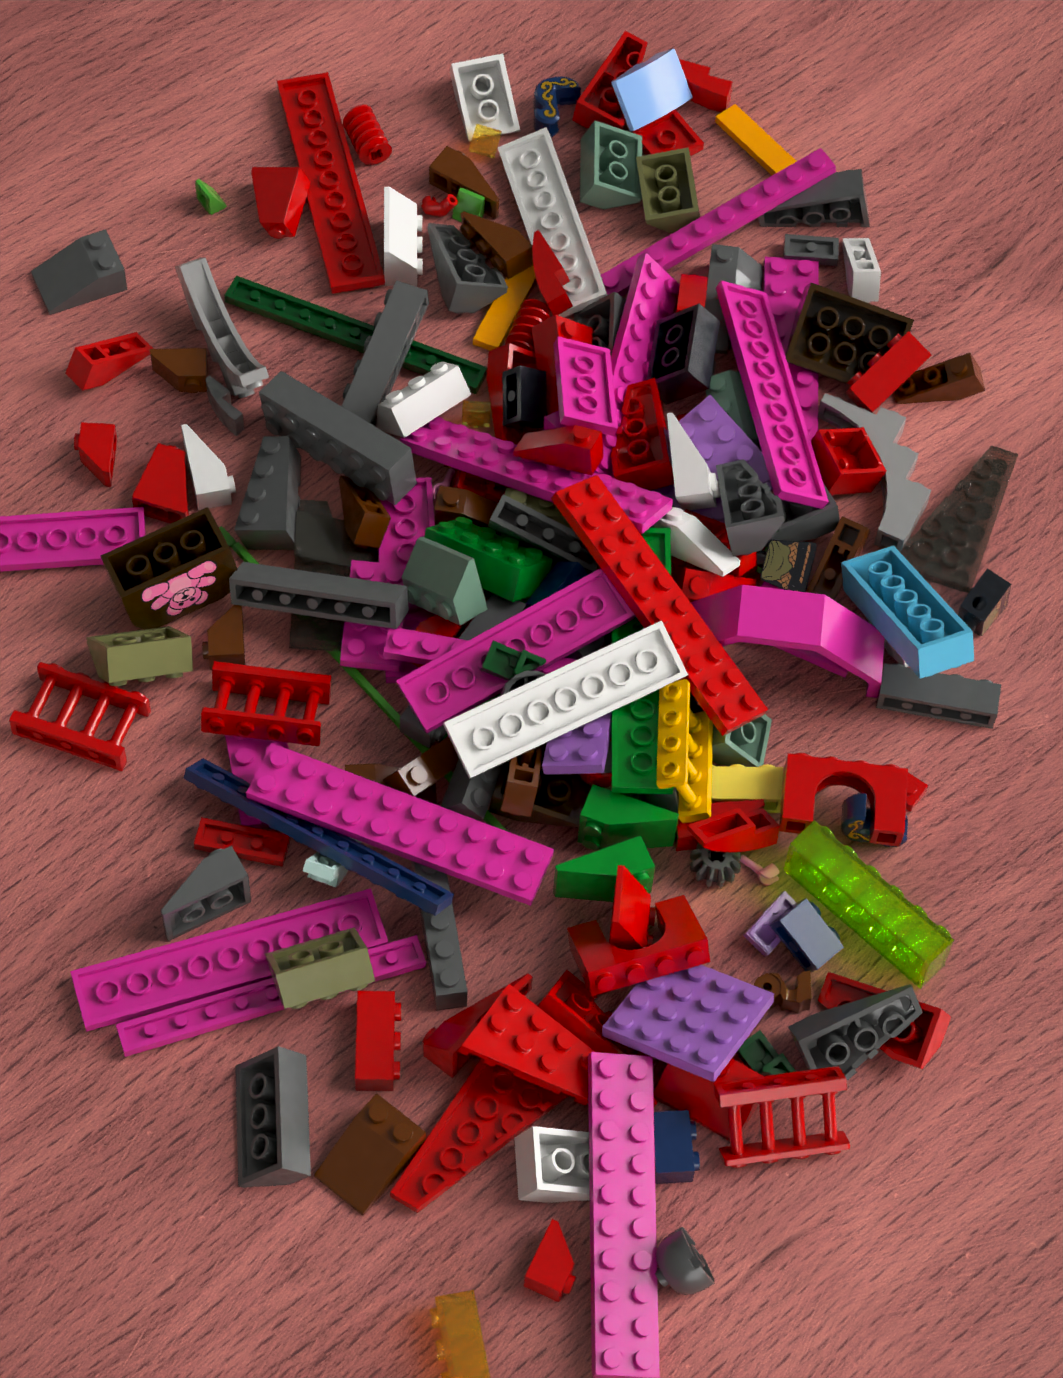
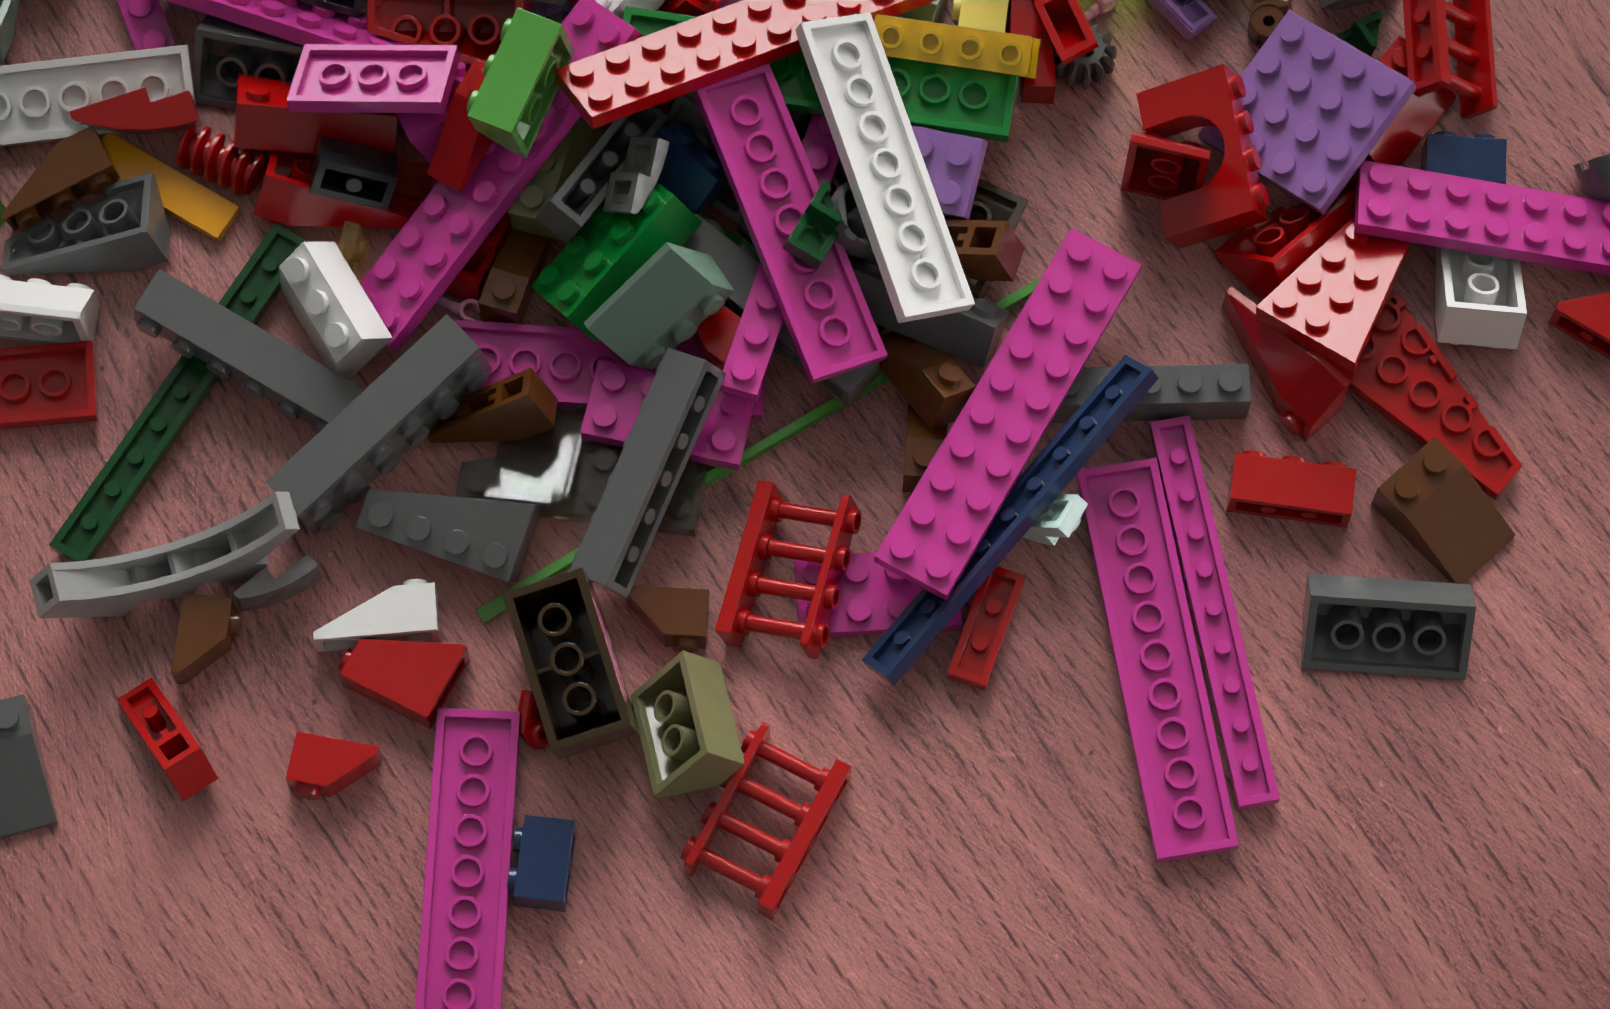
camera: 80 degrees left, 10 degrees up
dark grey slope [161,846,251,941] -> none
olive slope [265,927,375,1009] -> none
green slope [553,835,655,902] -> none
green slope [577,784,679,850] -> none
none -> bright green slope [467,7,575,159]
none -> dark blue brick [507,815,577,912]
none -> flat silver slope [603,137,670,215]

